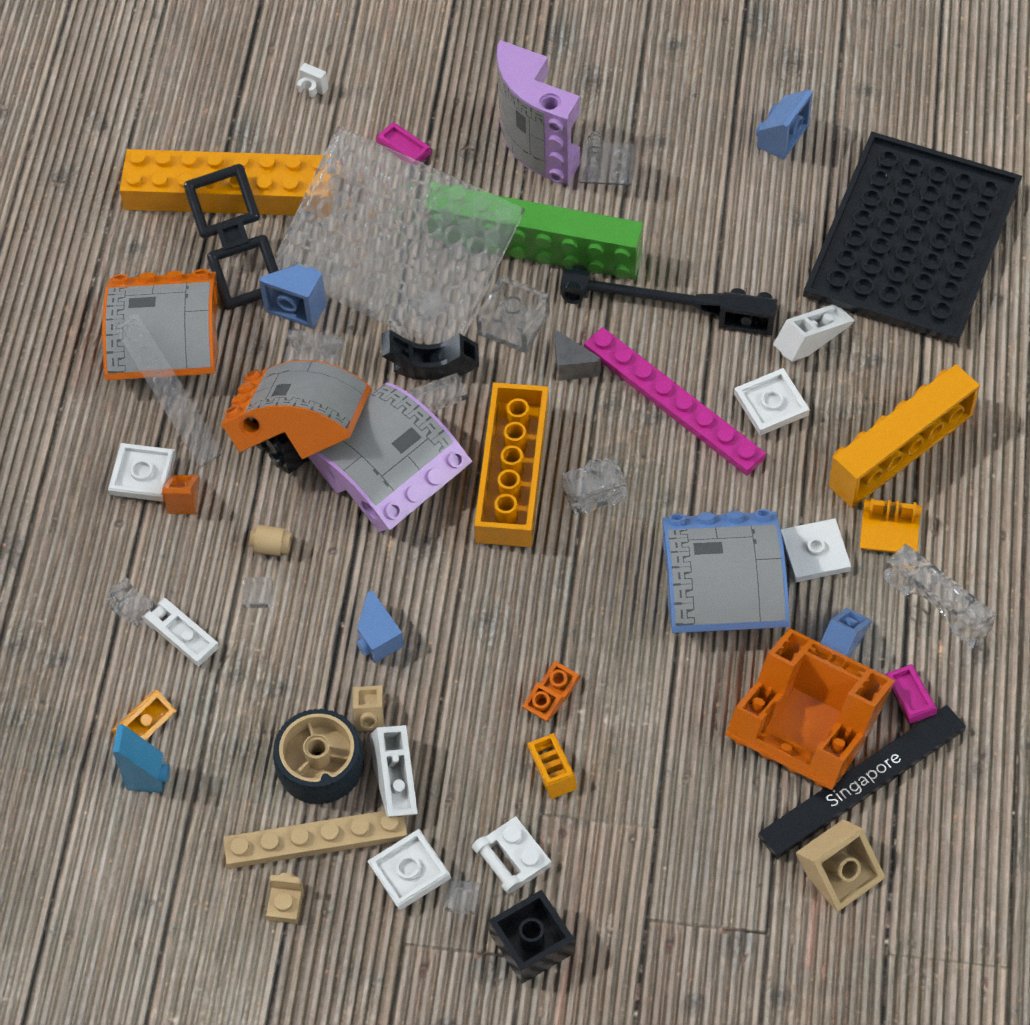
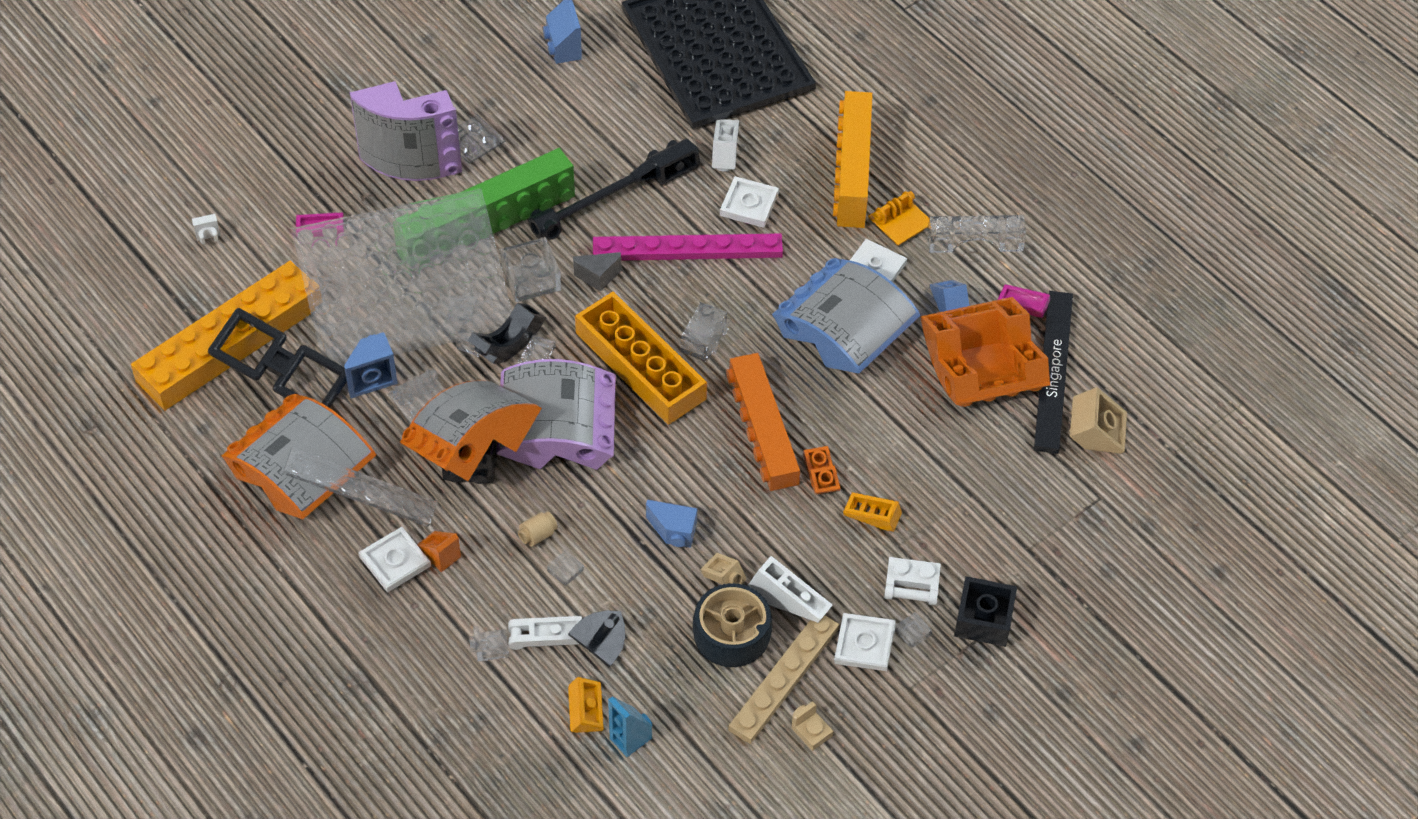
camera: 50 degrees left, 5 degrees down
none -> shield [568,610,625,667]
none -> orange brick [726,353,800,491]

